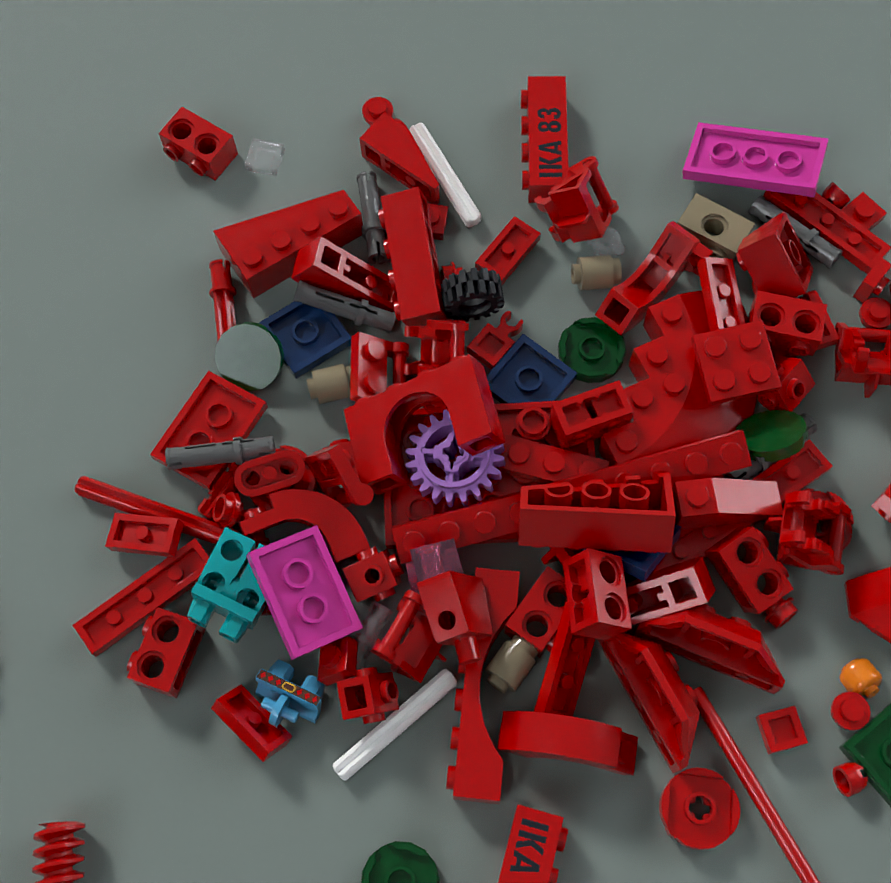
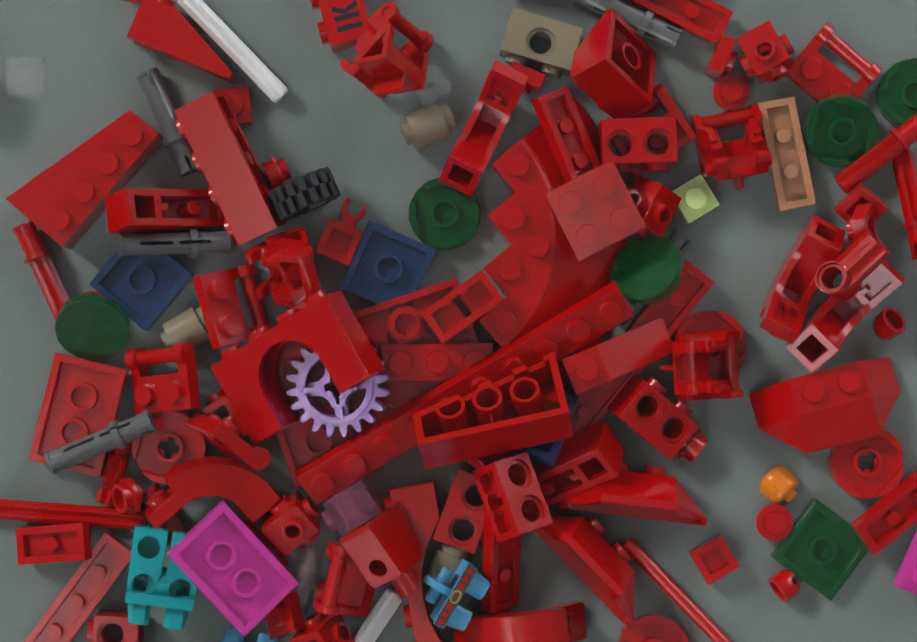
camera: 20 degrees left, 20 degrees up
red plate [234,449,305,497] -> none
red plate [475,216,541,285] -> none
none -> red plate [125,342,201,414]
none -> dark azure hips [423,558,490,631]
none -> yellowish green plate [672,174,720,225]

